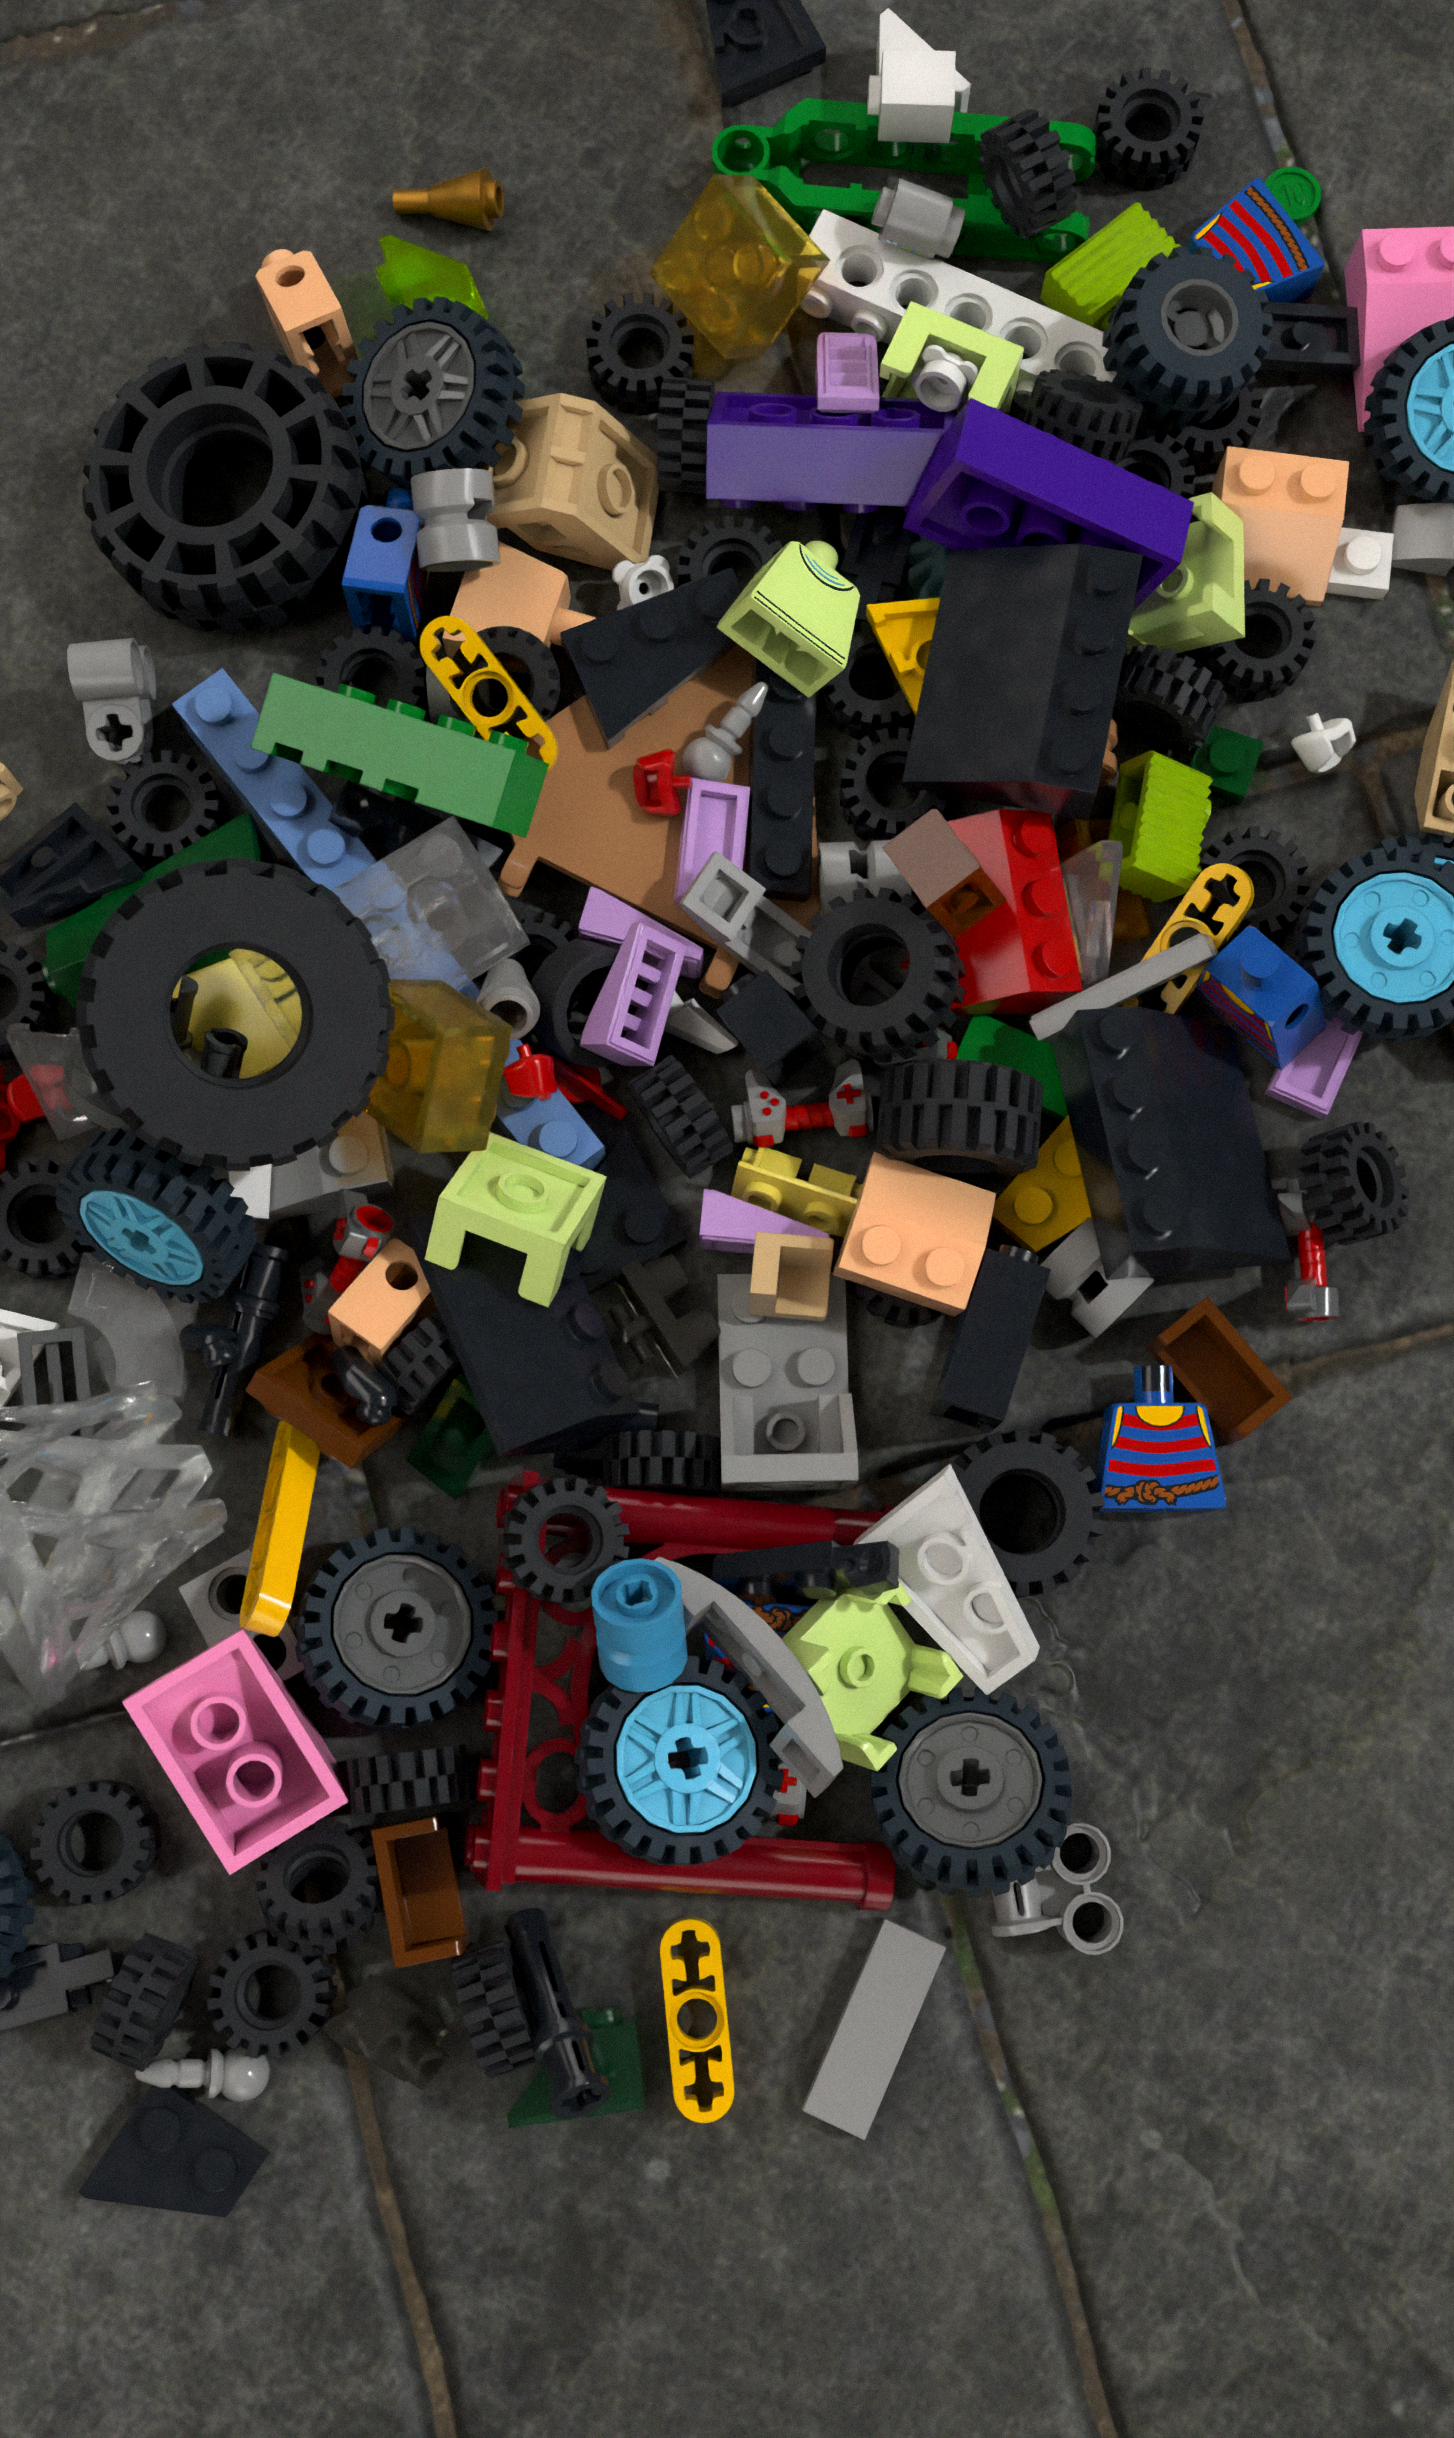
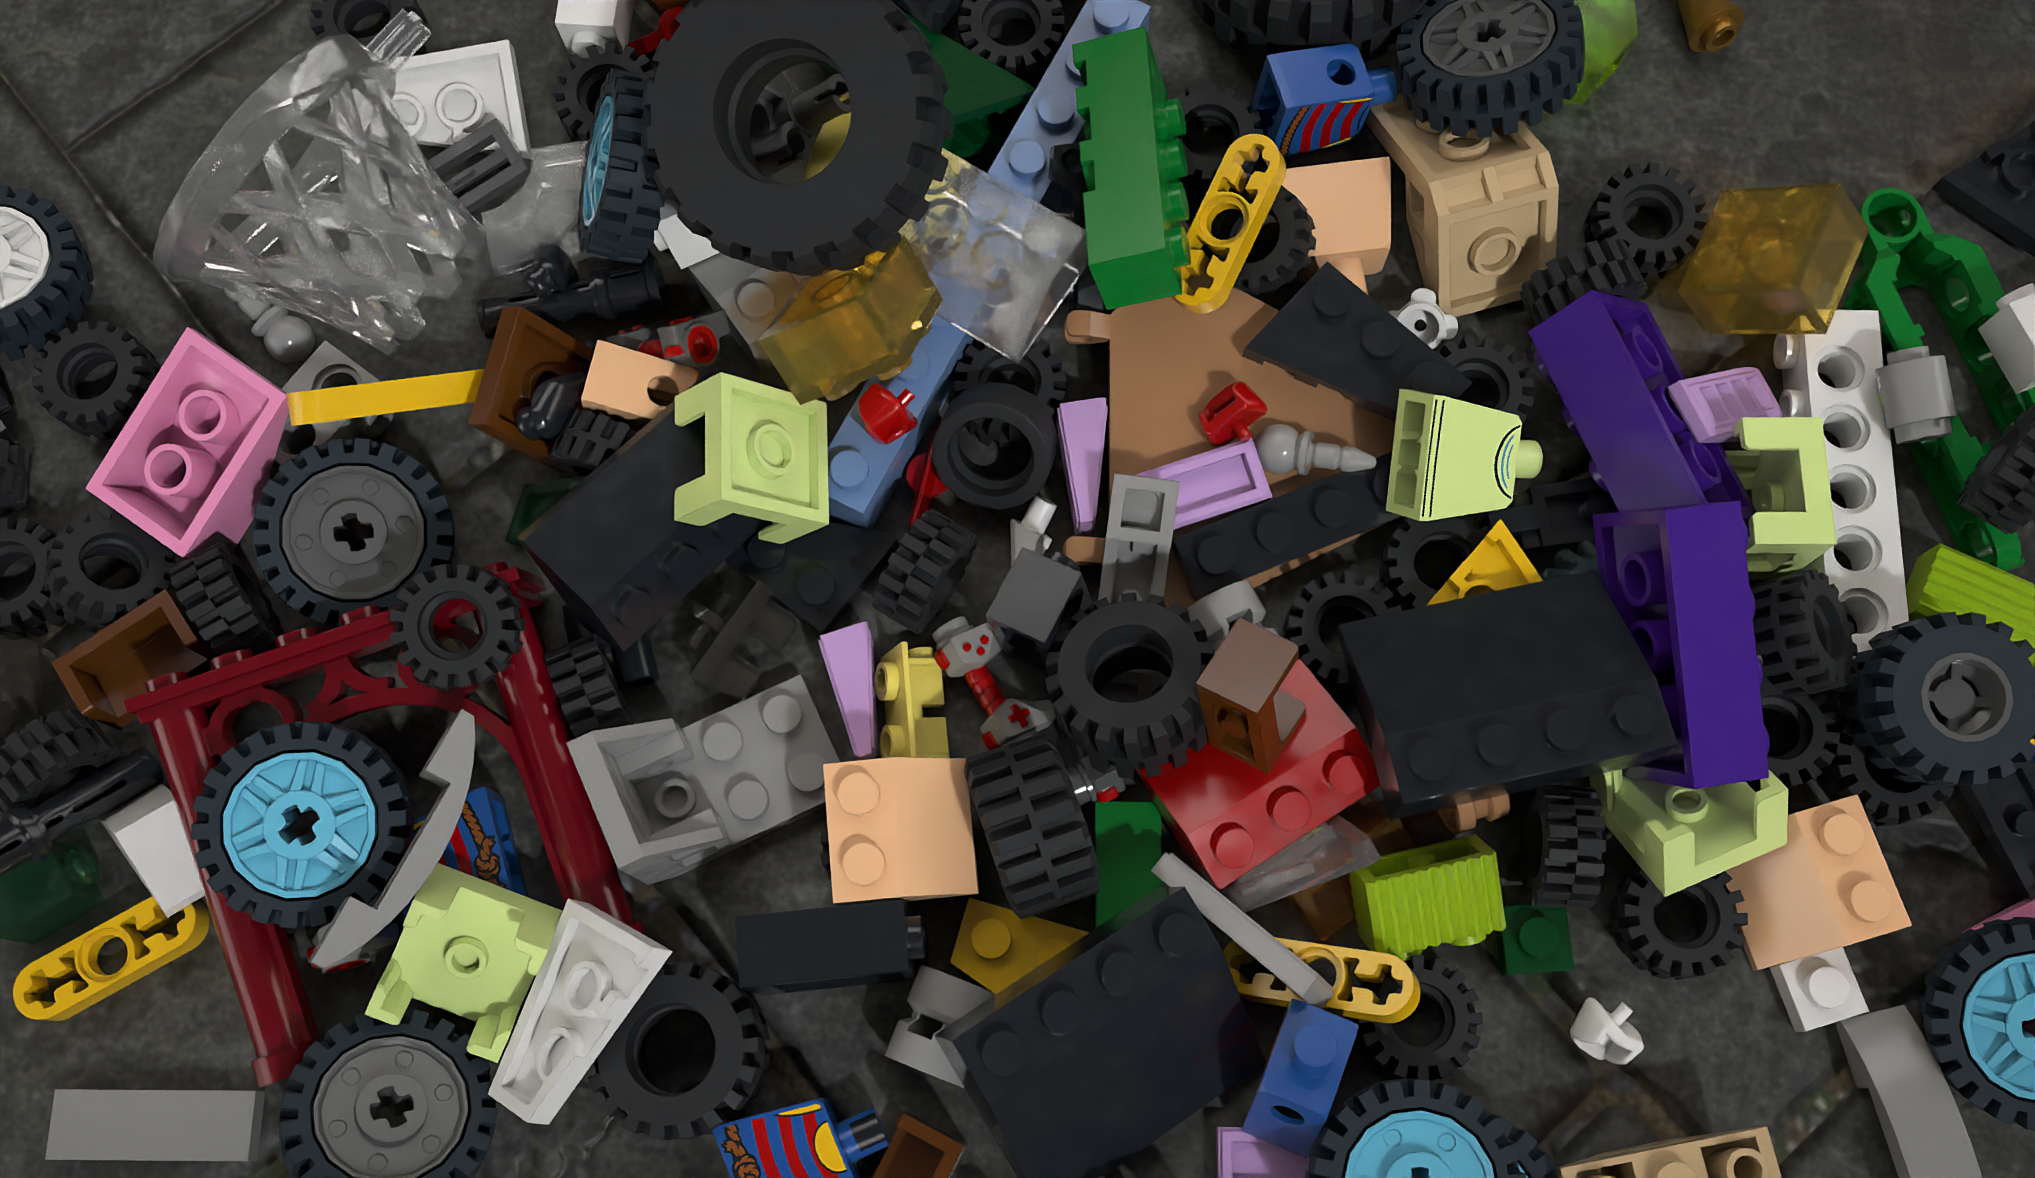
camera: 70 degrees right, 5 degrees down
light grey wheel [410,468,501,572] -> none
light grey cone [475,958,540,1041] -> none
lavender slope [579,922,687,1066] -> none
dark azure wheel [591,1558,688,1693] -> none
black hinge [712,1540,900,1606] -> none
tan panel [749,1232,834,1321] -> none
white plate [912,345,979,412] -> none
none -> white slope [99,783,205,918]

